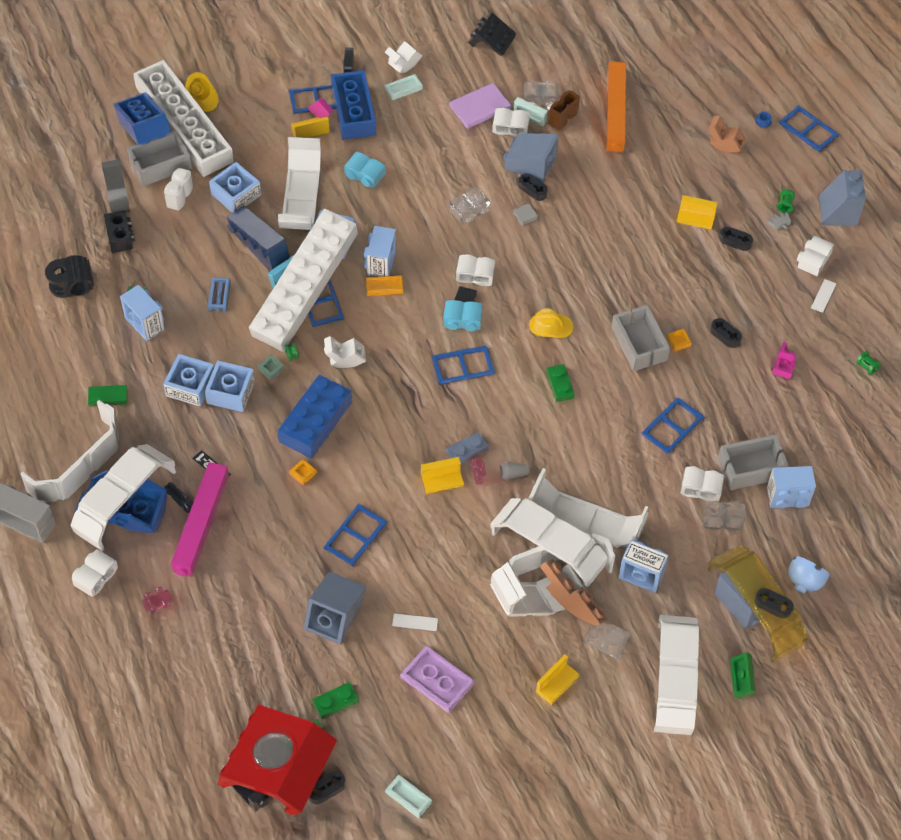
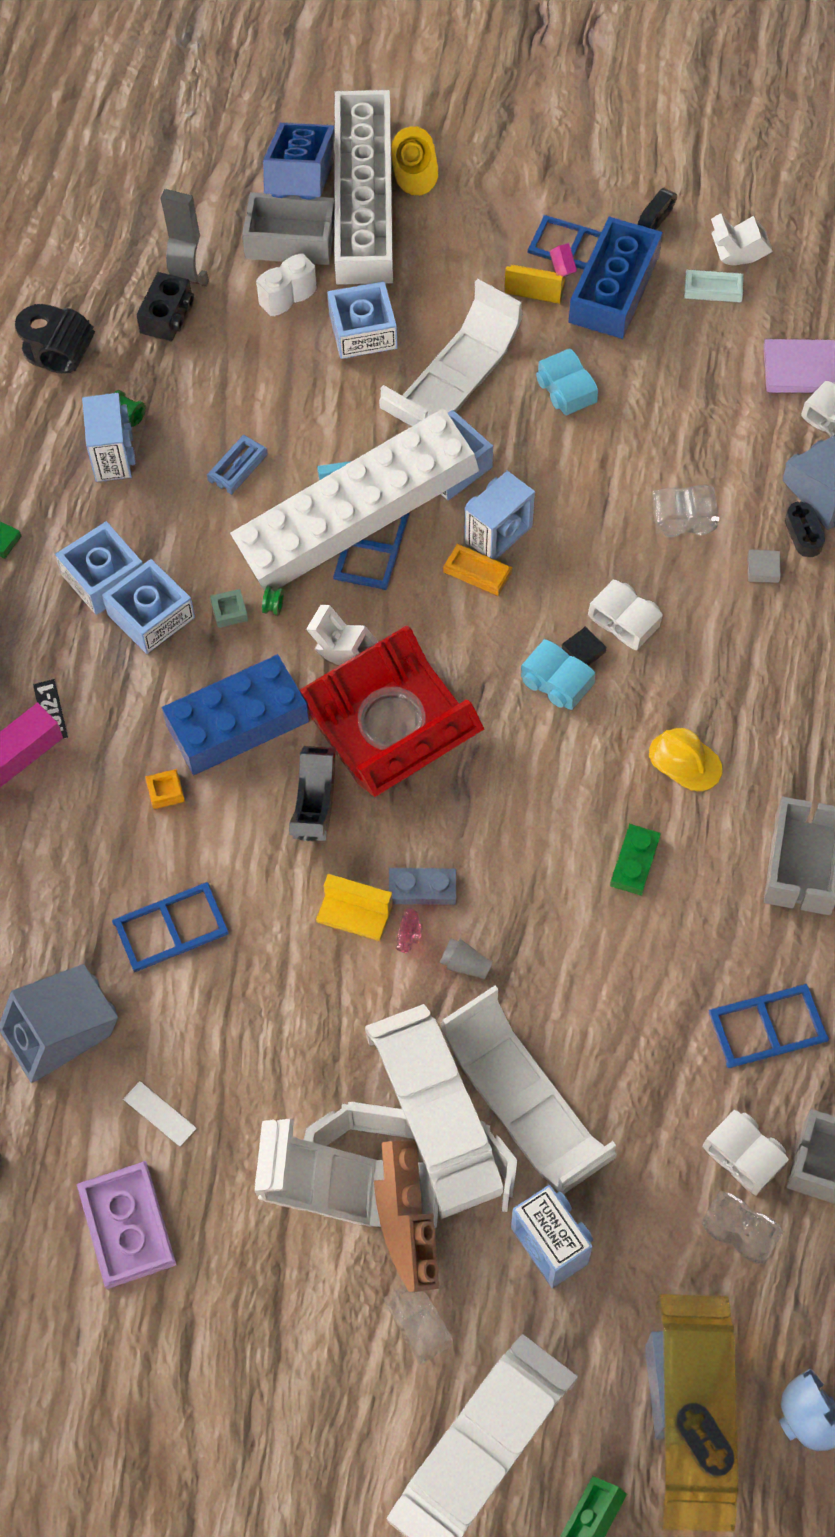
camera: 35 degrees right, 5 degrees up
wedge [227,206,290,271] -> none
blue window [432,346,495,384] -> none
yellow panel [536,654,579,705] -> none
none -> black arch [289,746,336,841]
none -> red panel [299,625,485,797]

